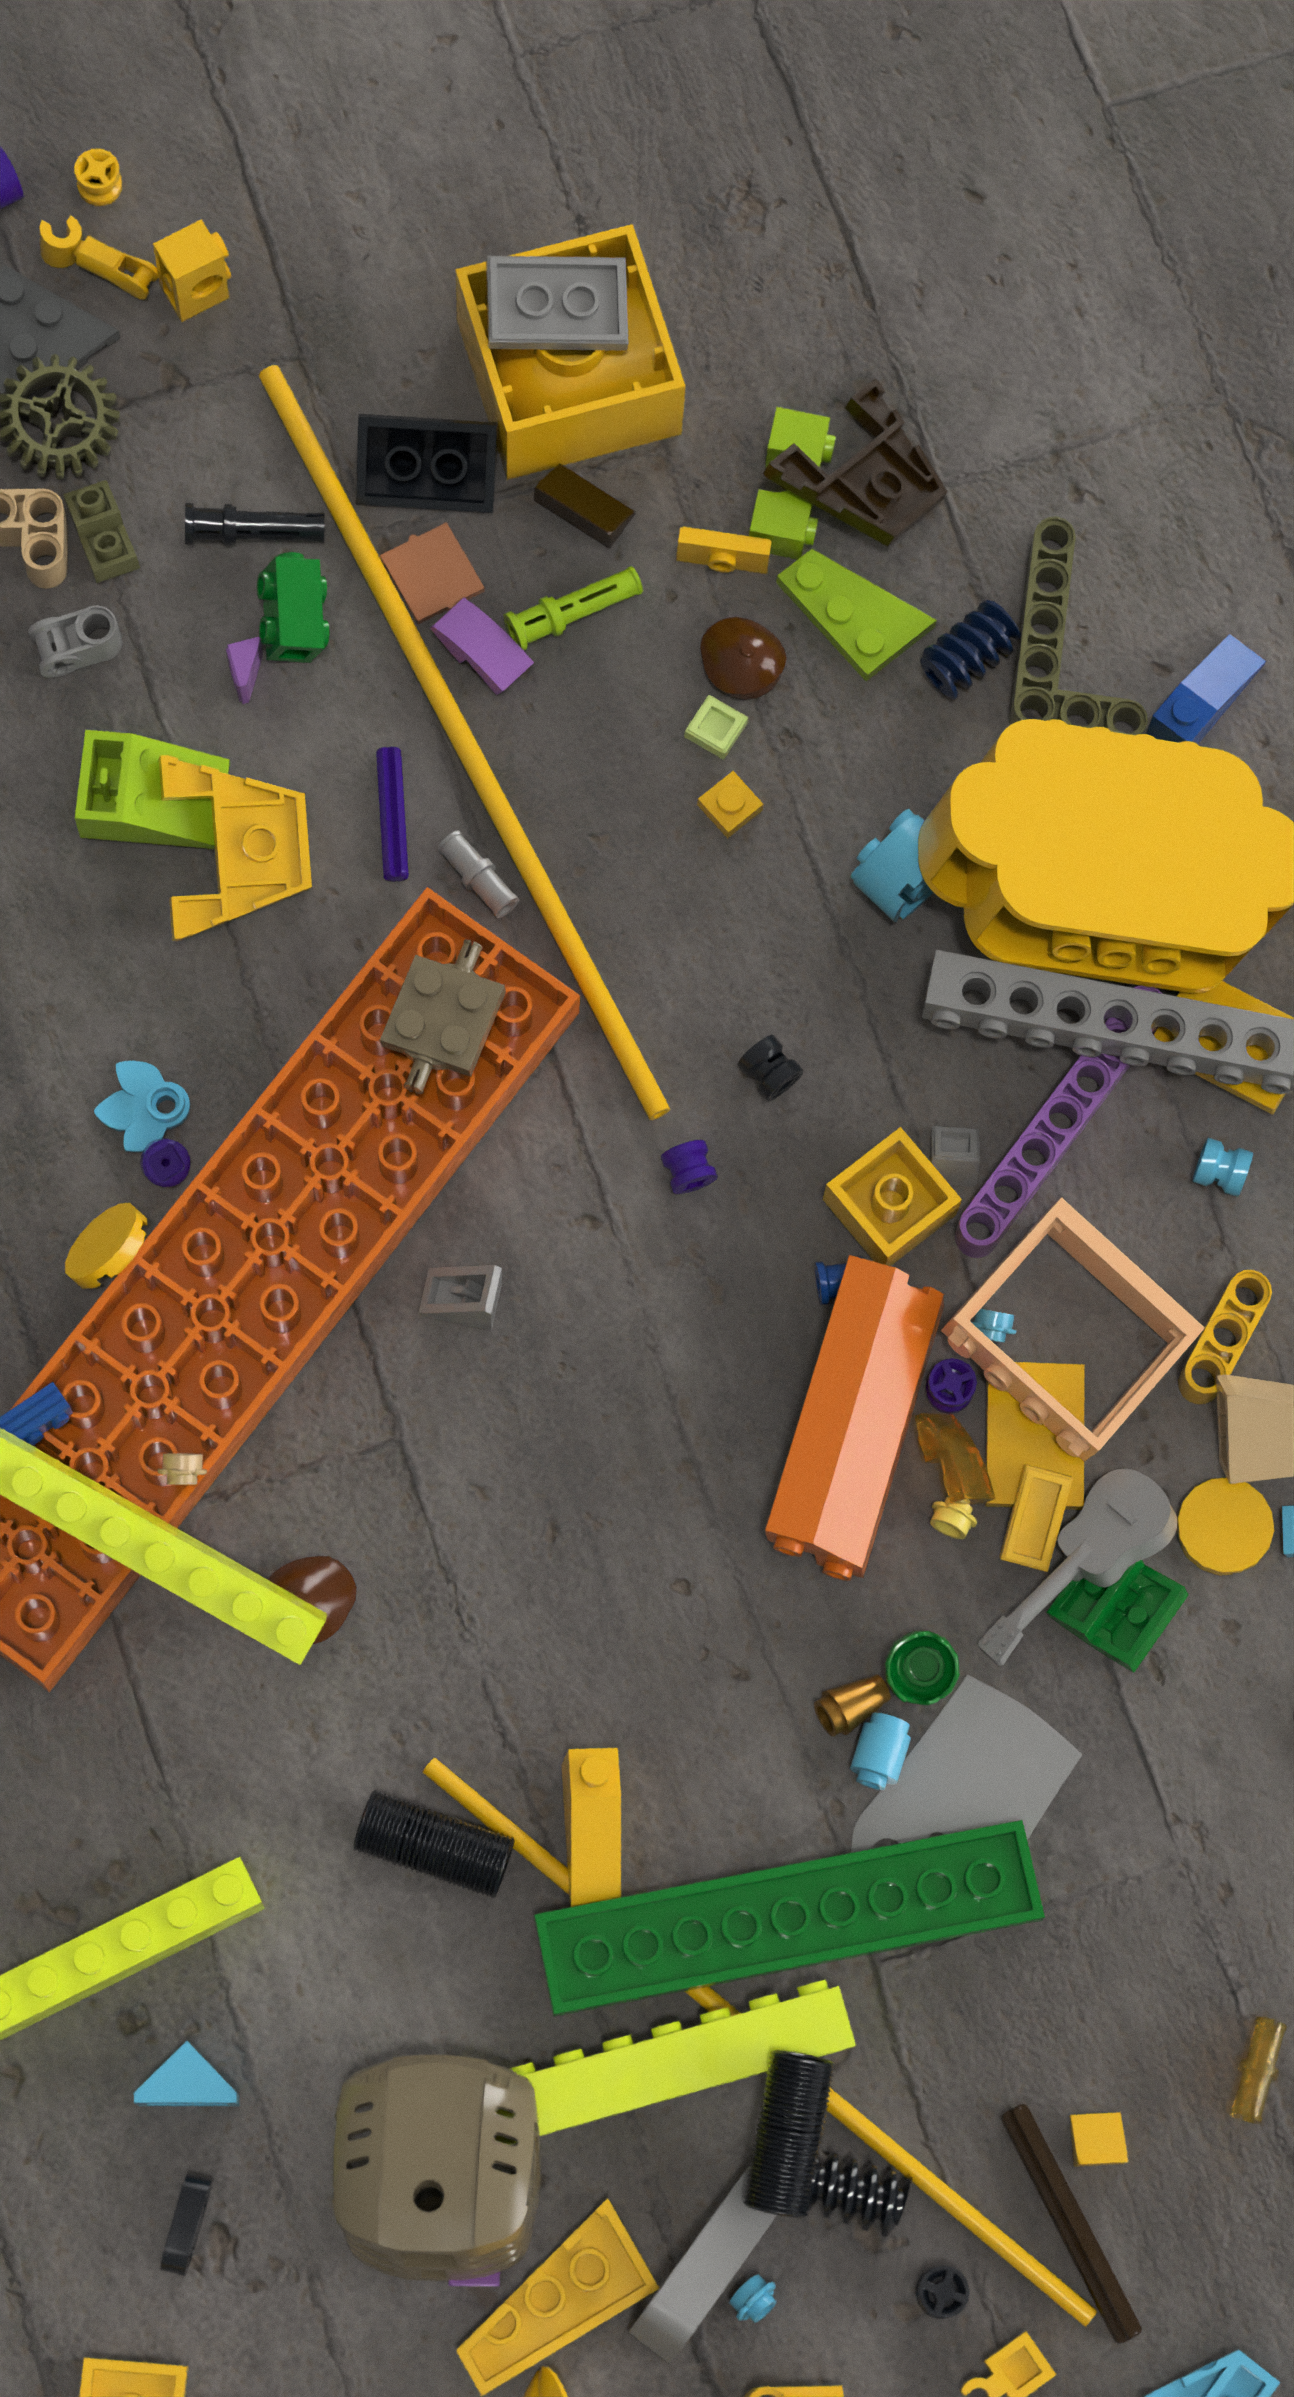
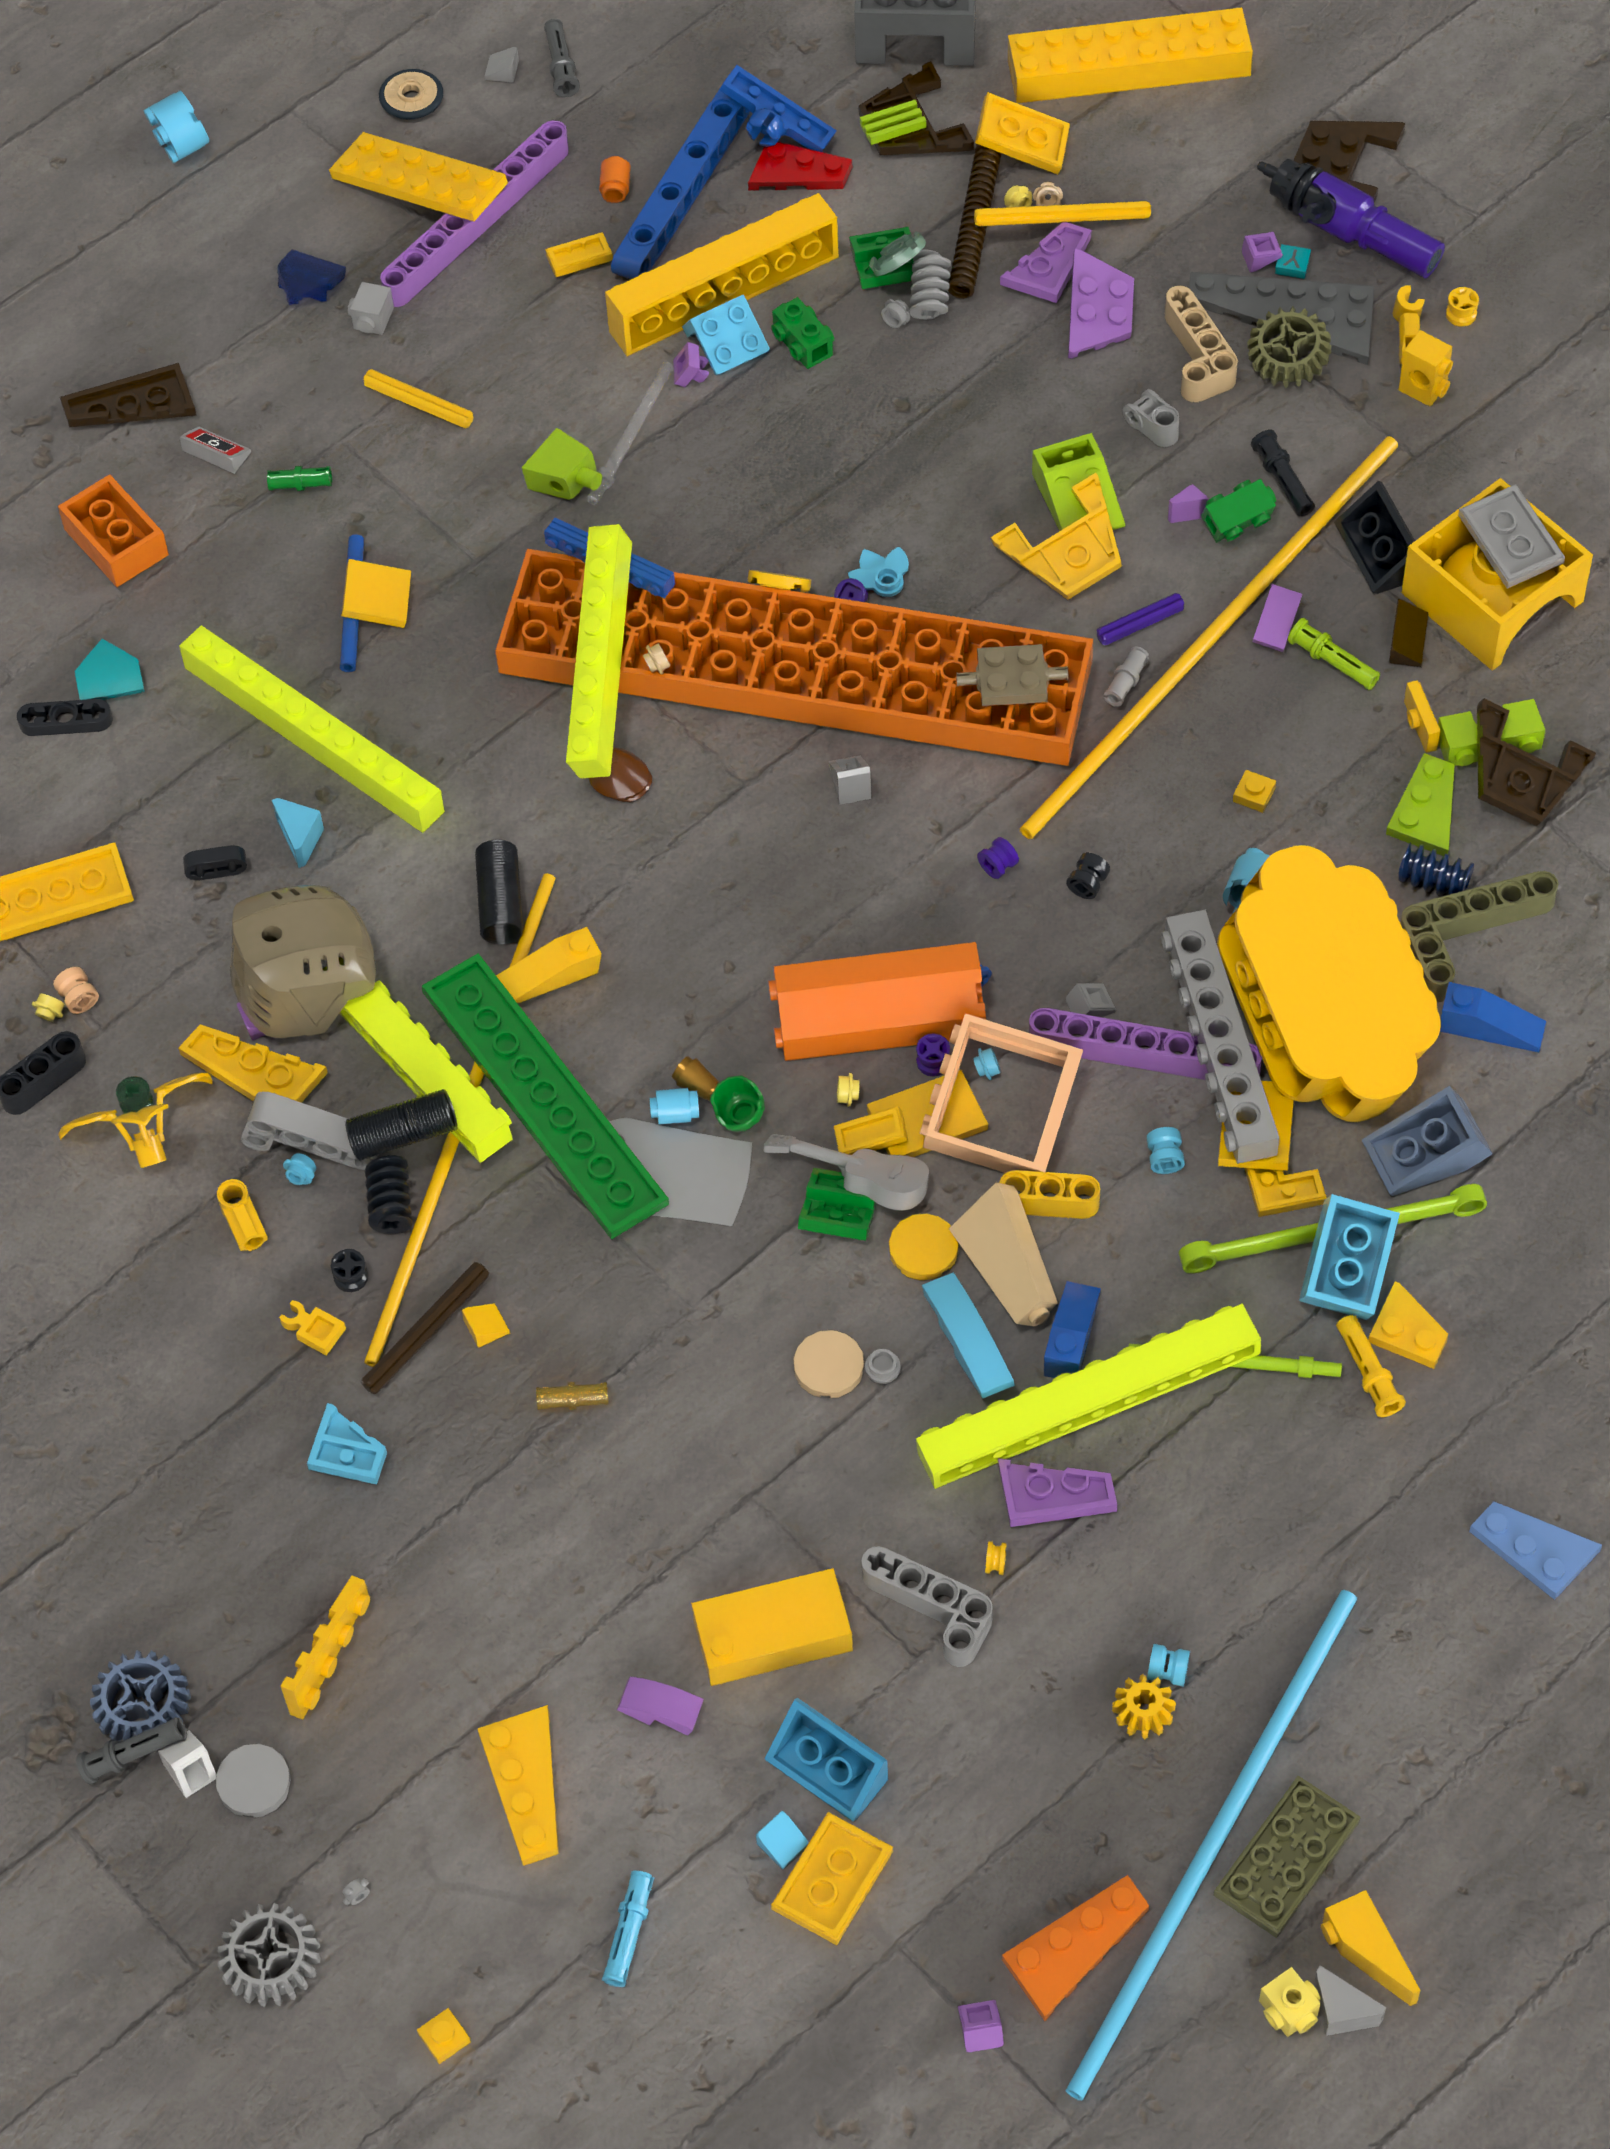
camera: 75 degrees right, 15 degrees down
olive slope [63,480,140,583] -> none
nougat piece [380,522,485,624] -> none
yellowish green tile [684,694,748,760] -> none
reddish brown hat [700,617,787,700] -> none
yellow brick [822,1127,962,1266] -> none
clear yellow slope [915,1413,996,1504] -> none

